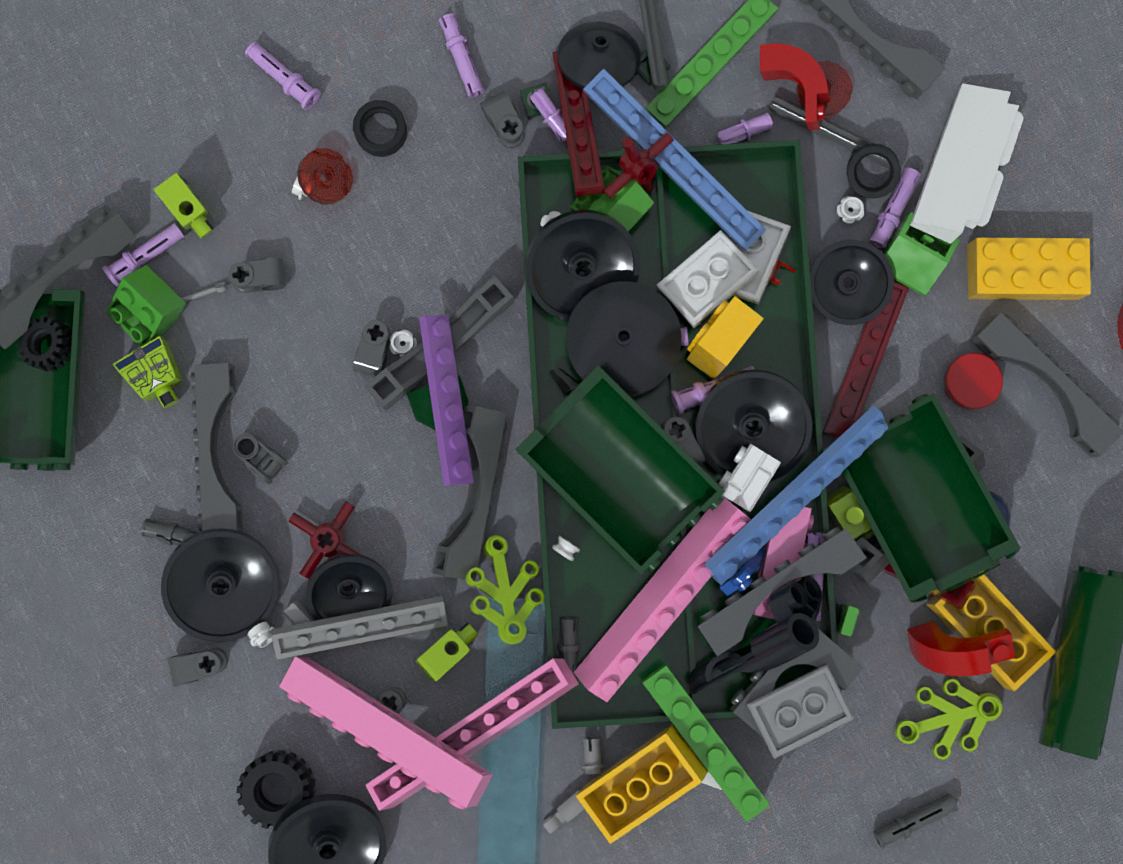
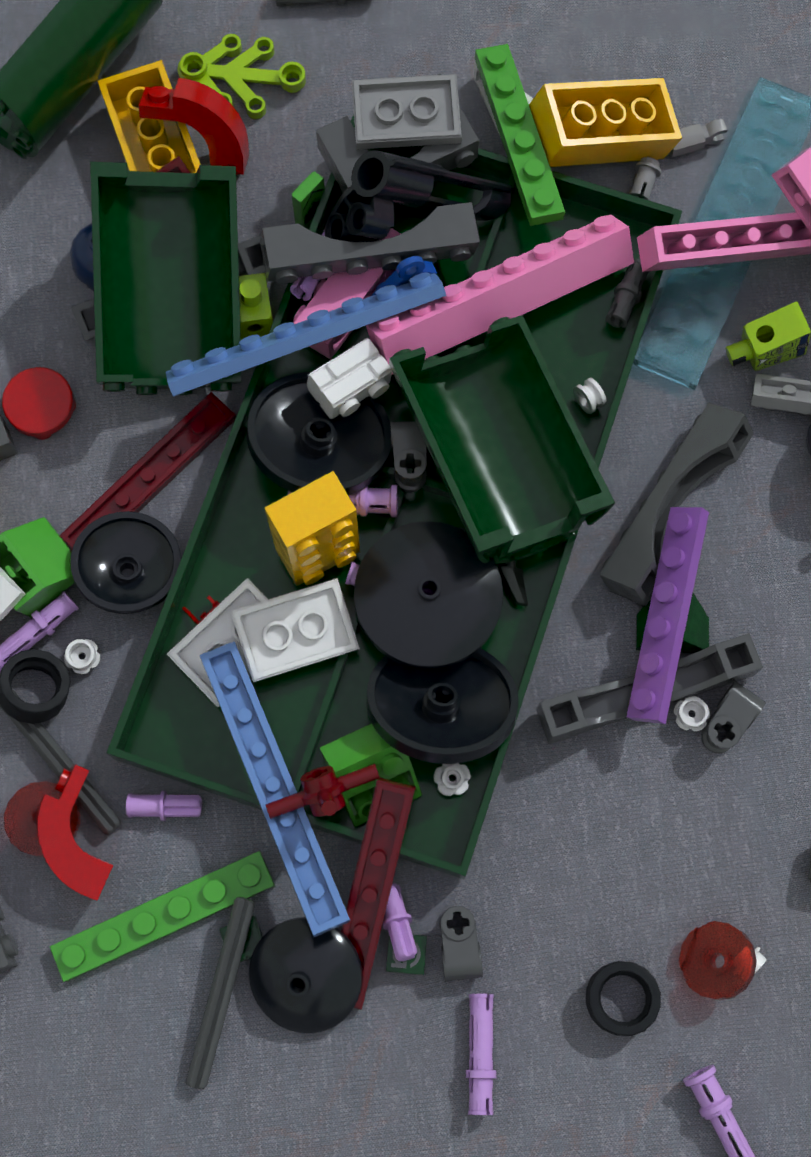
camera: 155 degrees left, 10 degrees down
lime plant [465,535,544,645] -> none

